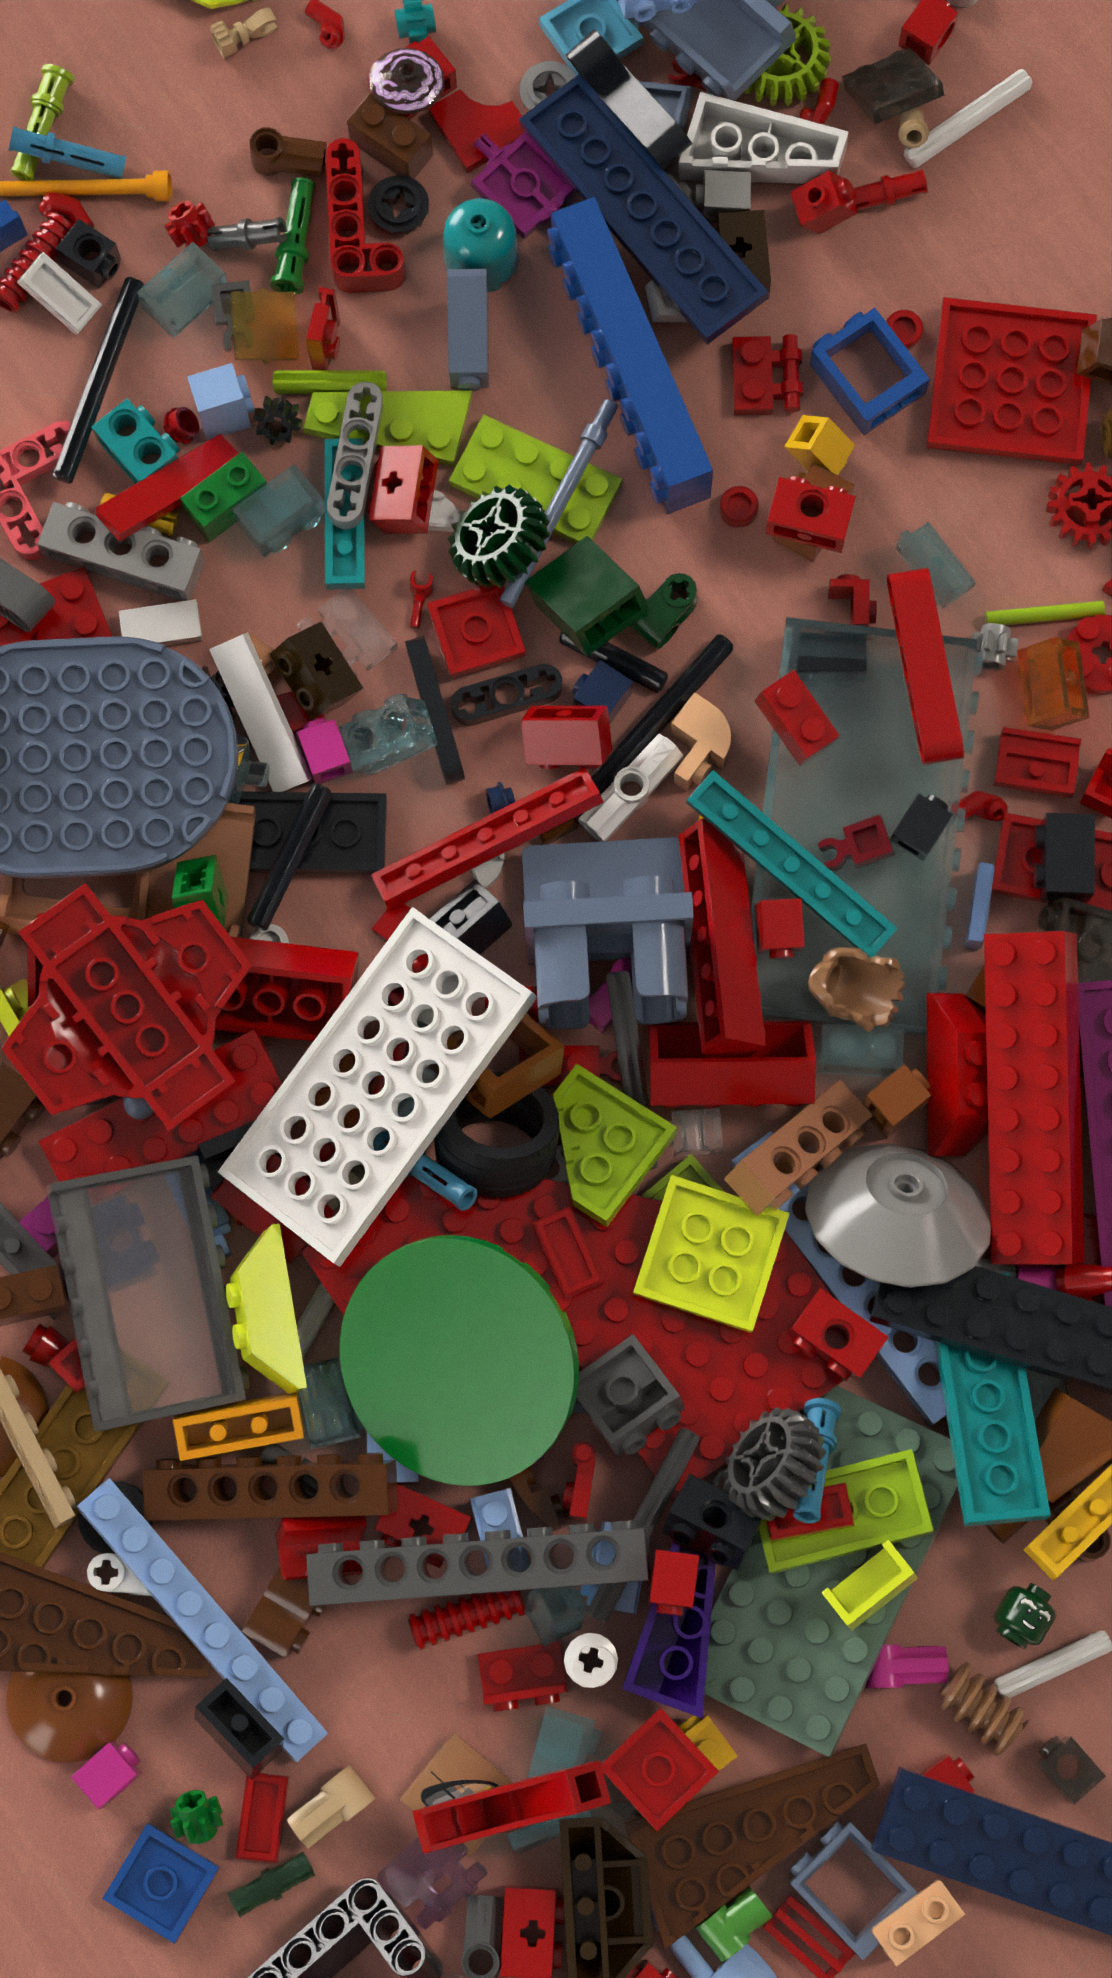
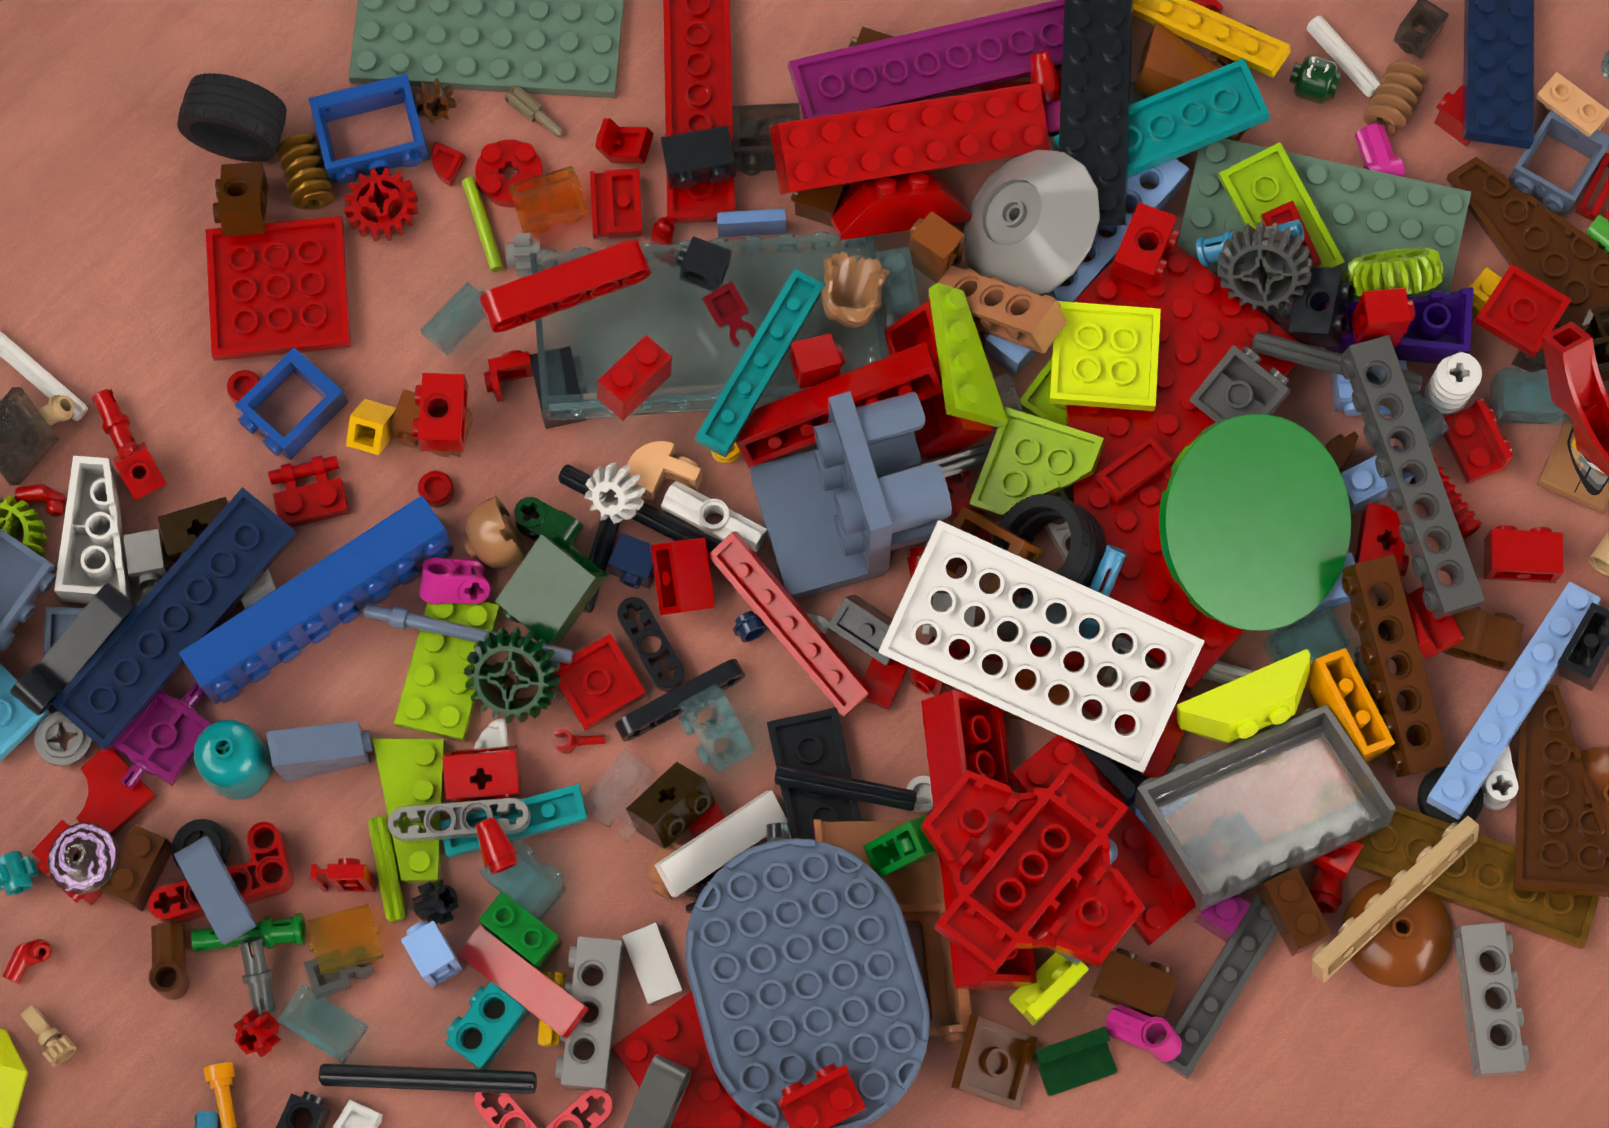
camera: 105 degrees left, 5 degrees down
red plate [163,407,199,445] -> none
dark pink brick [297,718,353,784] -> none
red plate [563,1441,596,1522] -> none
red hand [667,60,707,91] -> none
neon yellow panel [821,1540,918,1631] -> none
none -> sand blue beam [174,835,257,945]
none -> dark pink piece [420,557,491,605]
none -> medium nougat cylinder [463,496,527,568]
none -> red cone [475,817,519,875]
none -> white gear [584,462,646,524]
none -> lime wing [928,283,1008,428]
none -> lime gear [1347,247,1443,297]
none -> red brick [1484,525,1564,583]

